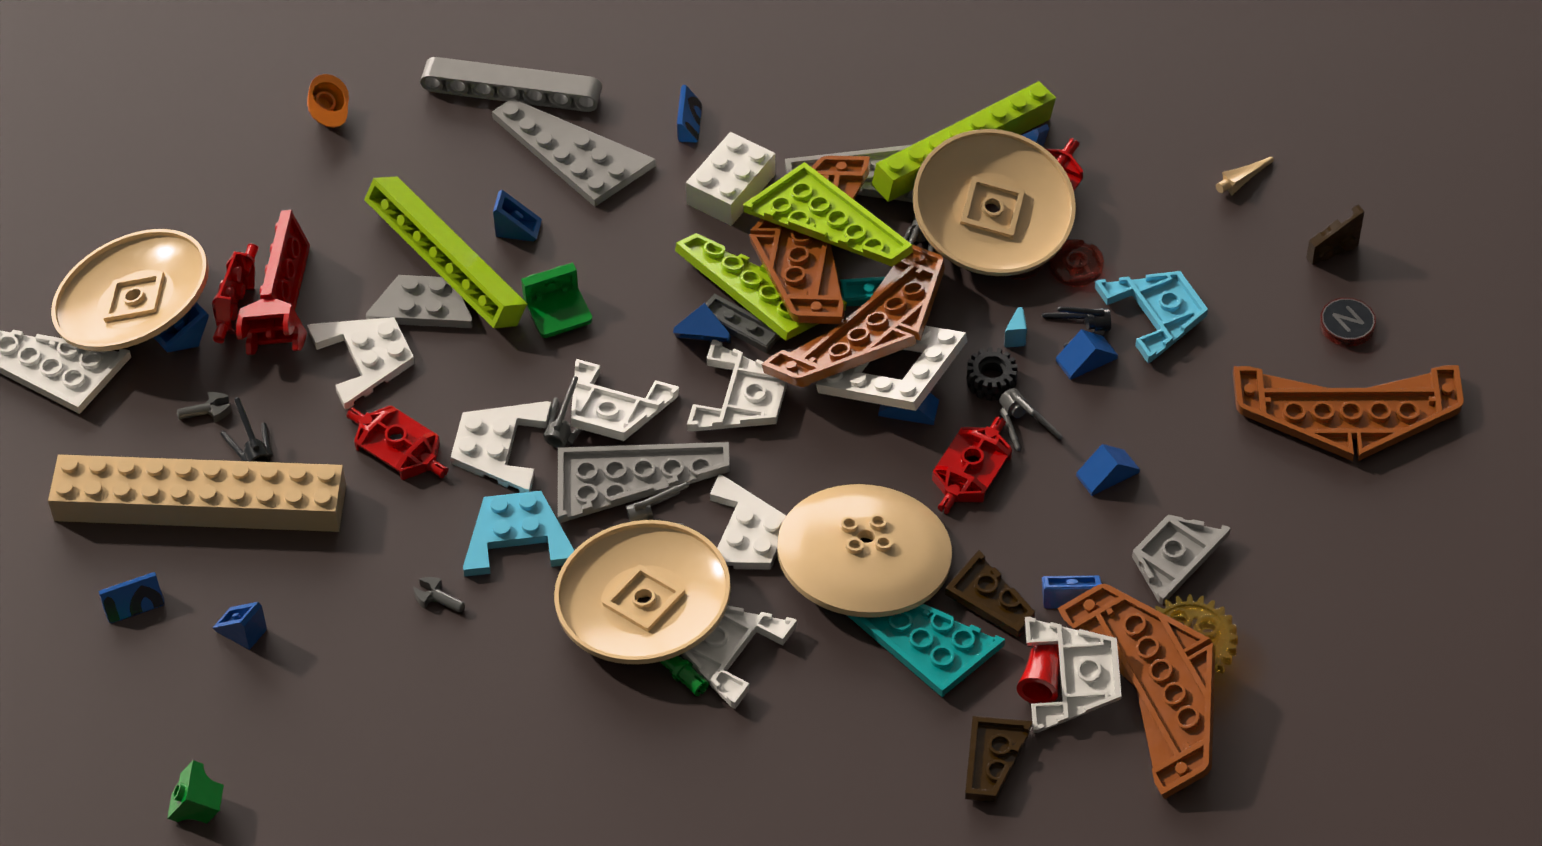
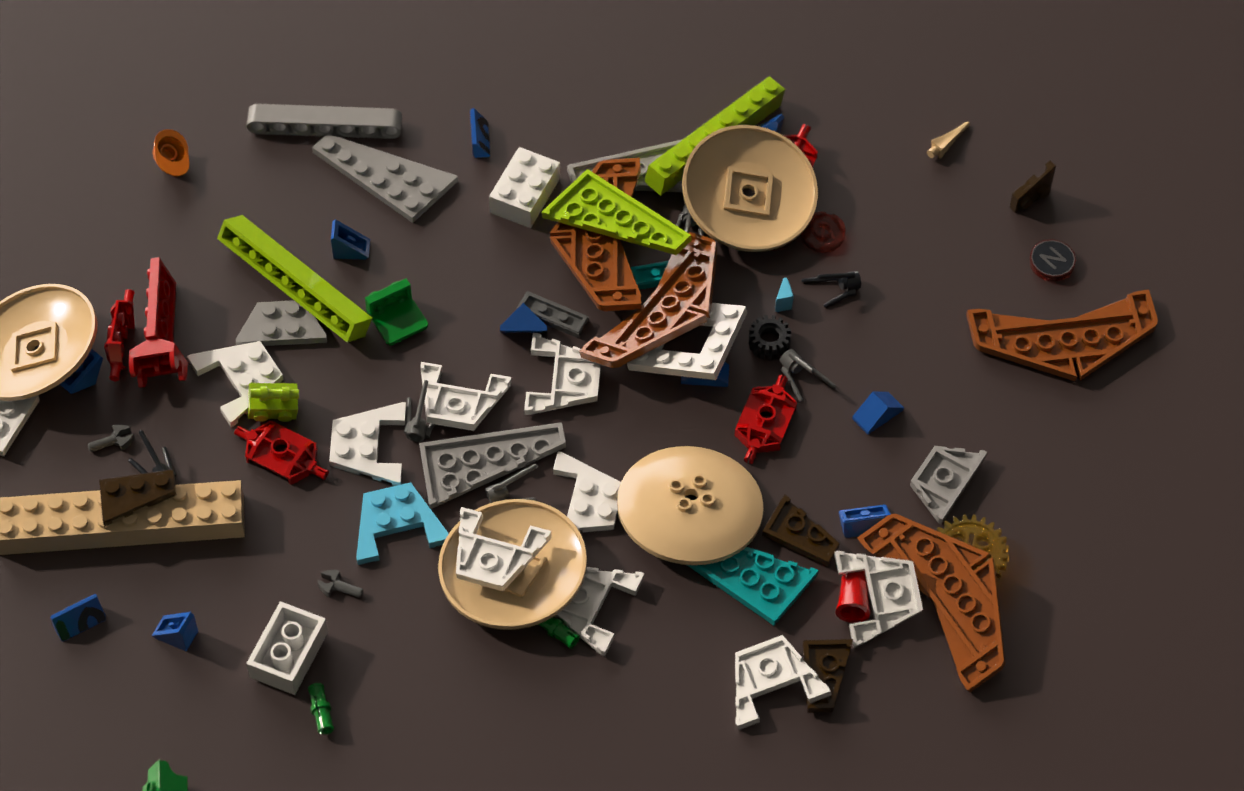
camera: 10 degrees left, 5 degrees up
lime wing [675,233,847,341] -> none
blue slope [1056,329,1118,380] -> none
medium azure wing [1095,271,1208,363] -> none
none -> dark brown wing [99,469,176,527]
none -> white brick [246,601,328,695]
none -> lime brick [248,383,299,422]
none -> green pin [308,683,334,735]
none -> white wing [456,507,552,591]
none -> white wing [735,635,831,730]

